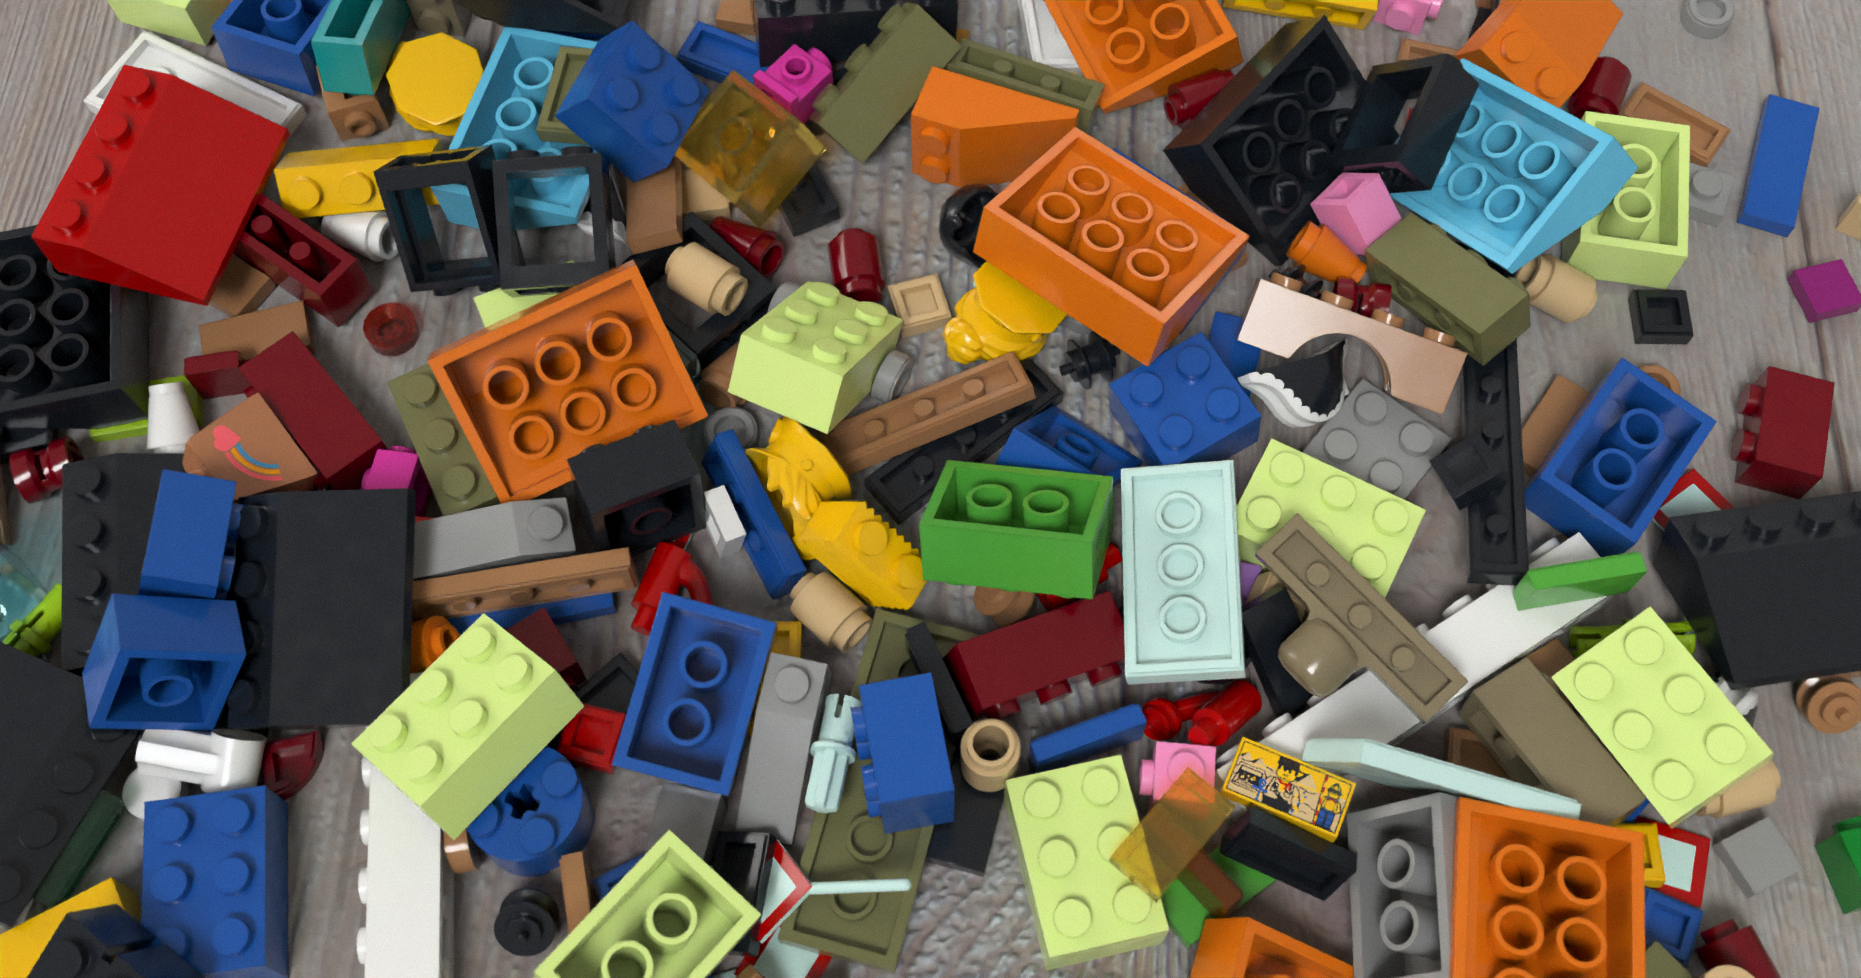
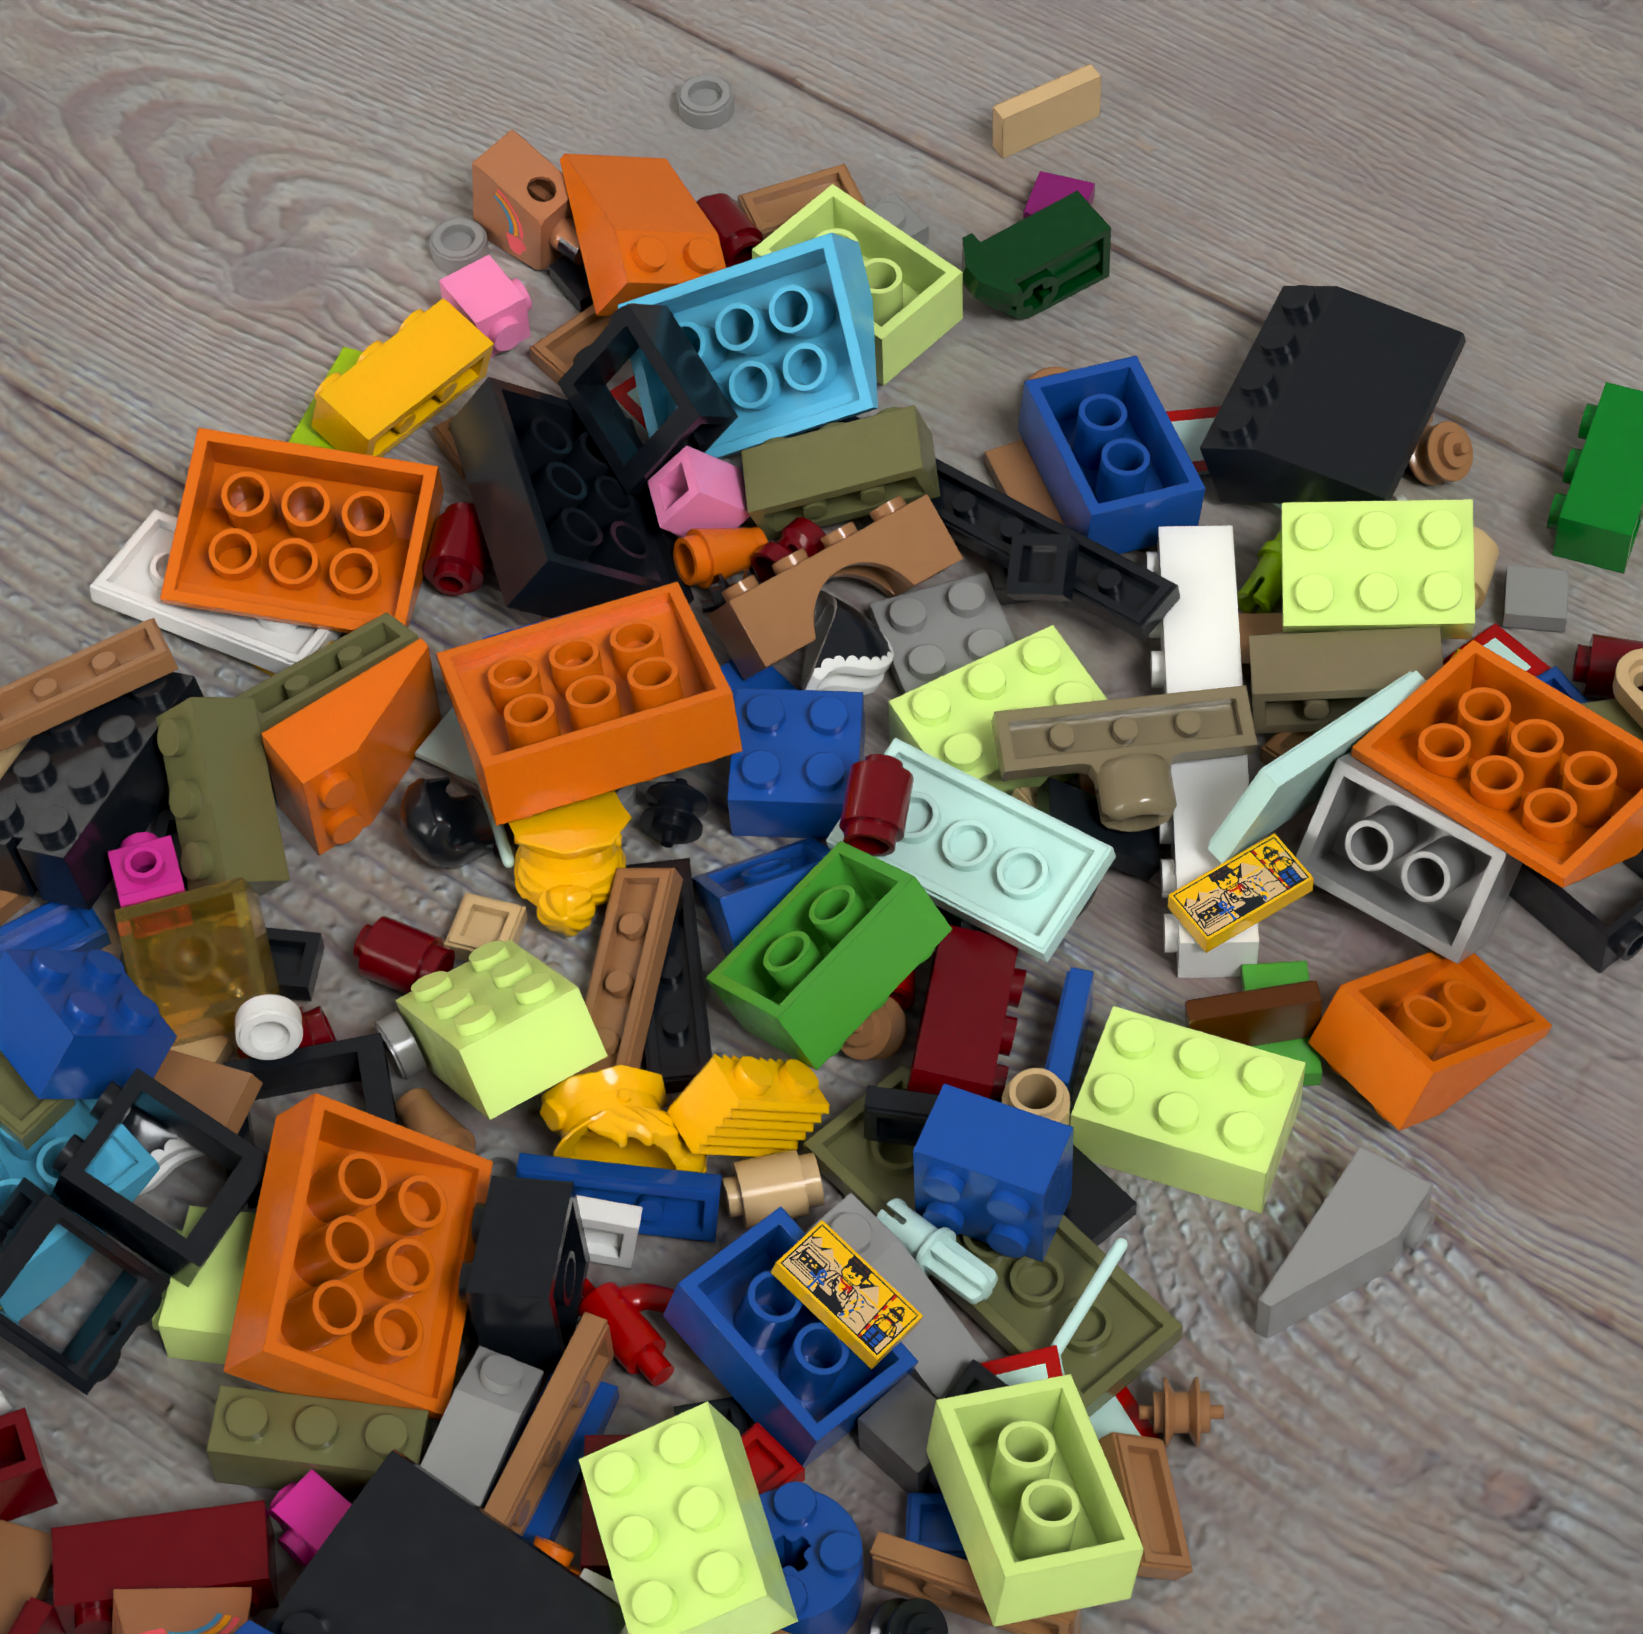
camera: 55 degrees left, 10 degrees down
clear red tile [363,303,420,356] -> none
tan brick [665,242,748,316] -> none
clear yellow tile [1109,767,1236,903] -> none
bright pink brick [1138,741,1216,823] -> none
red plant [1142,680,1262,746] -> none
black tile [1220,806,1357,901] -> none
bright green tile [1512,552,1647,611] -> none
tan brick [1515,254,1597,323] -> none
black tile [1628,290,1694,345] -> none
dark red brick [1731,366,1835,499] -> none
blue tile [1736,94,1820,237] -> none
none -> white tile [235,994,303,1060]
none -> tile [770,1220,923,1369]
none -> dark red brick [839,754,914,856]
none -> dark green piece [962,190,1111,319]

